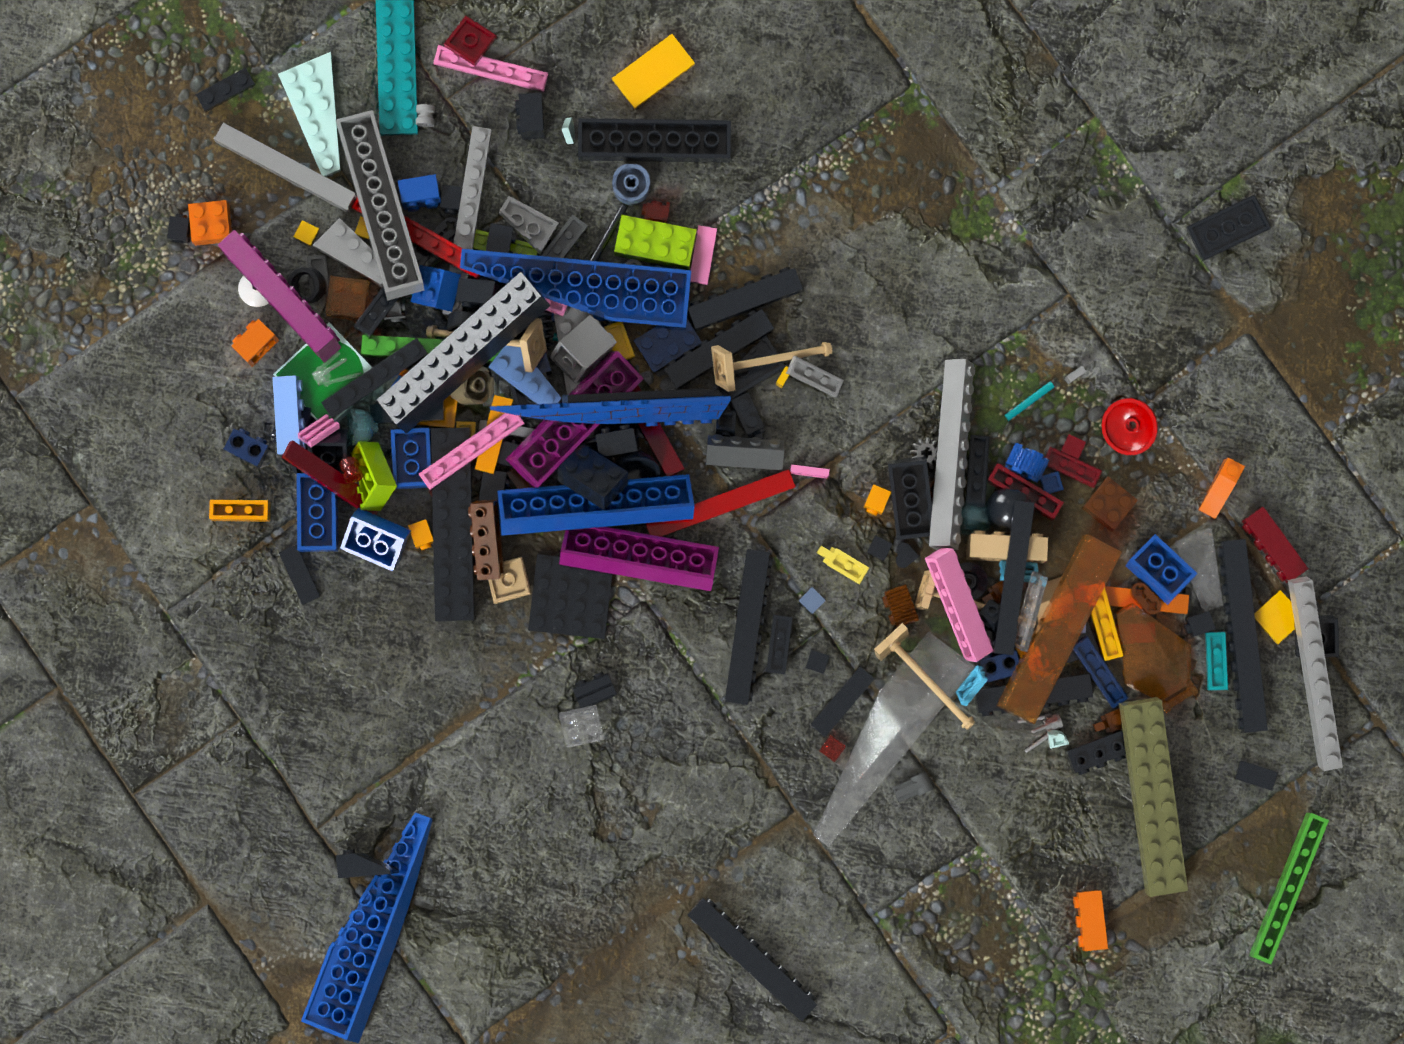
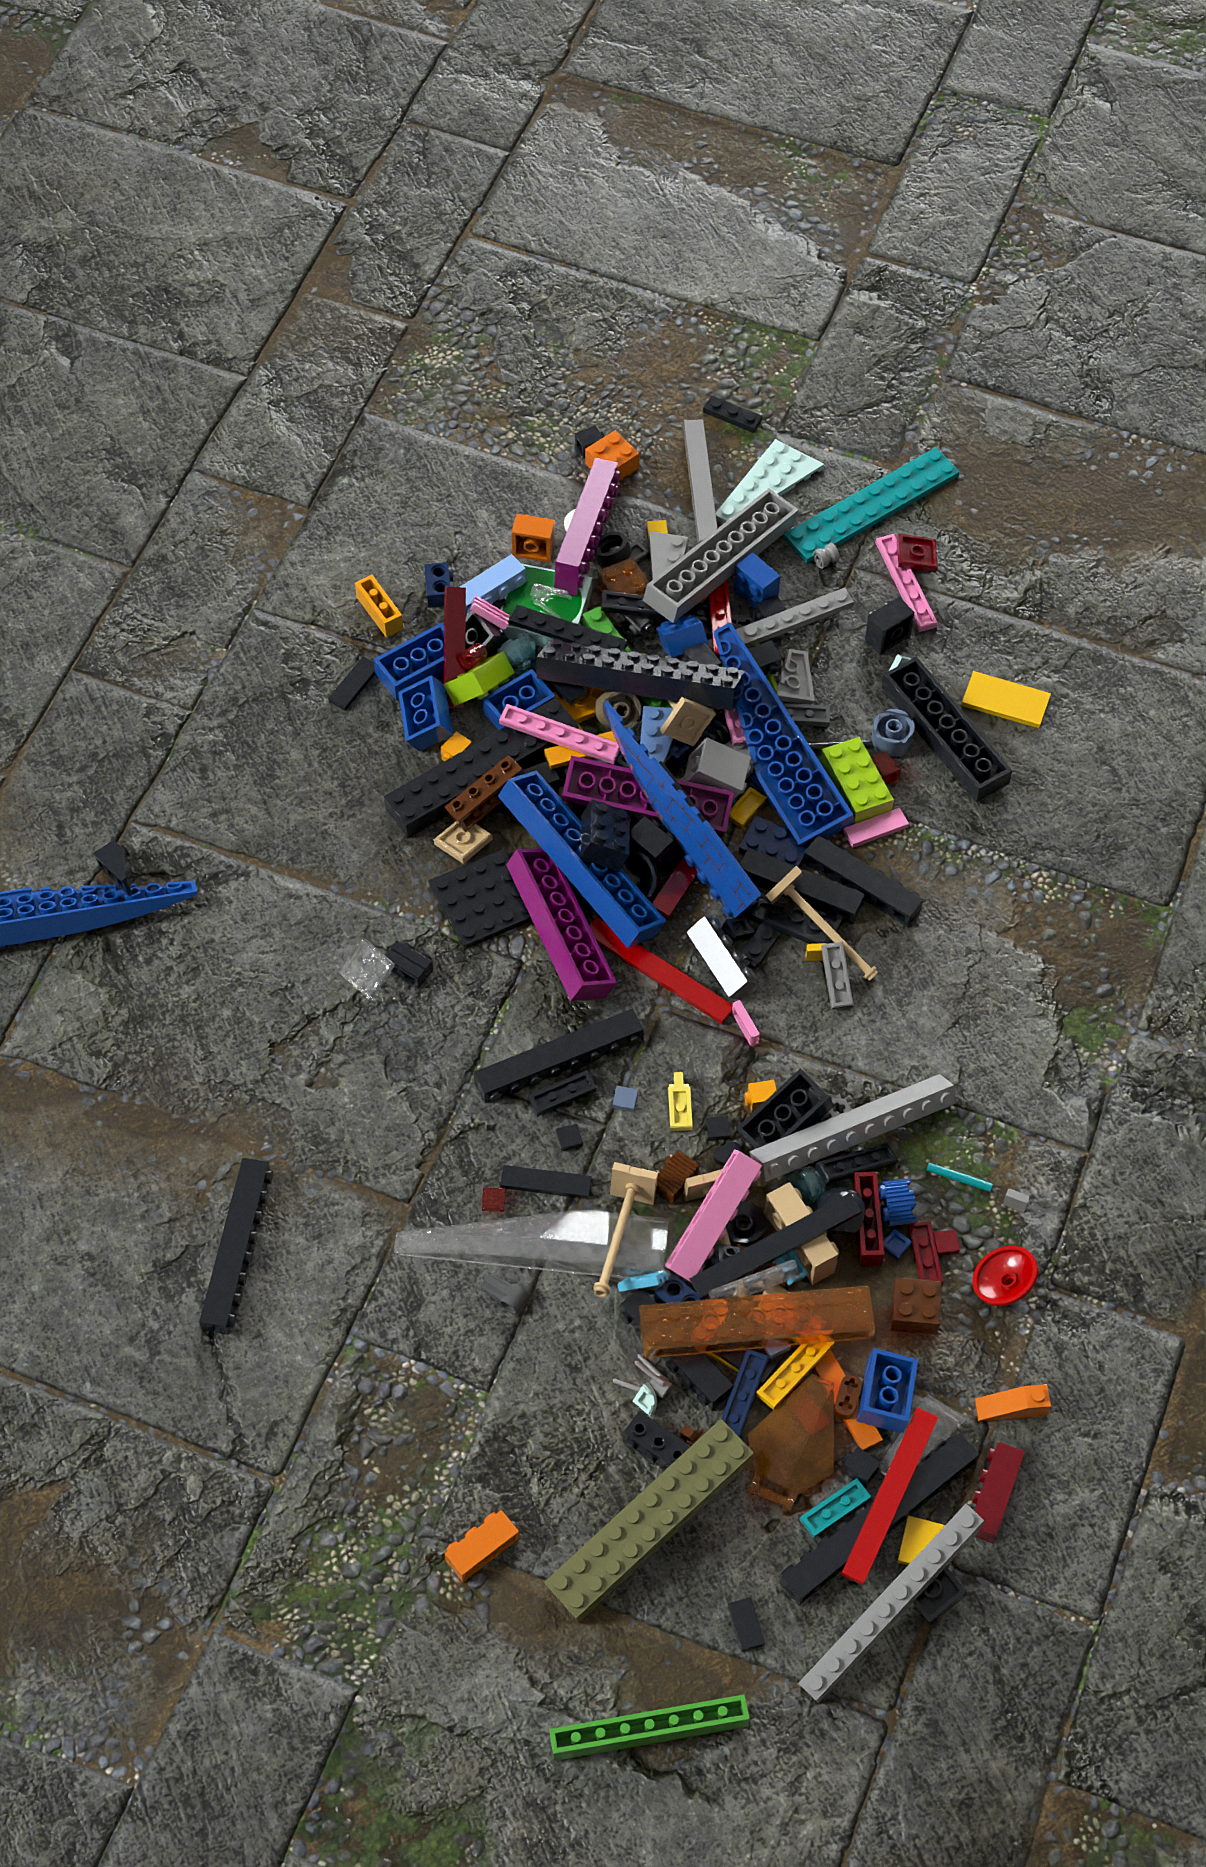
camera: 65 degrees right, 25 degrees down
none -> red tile [841,1407,938,1585]

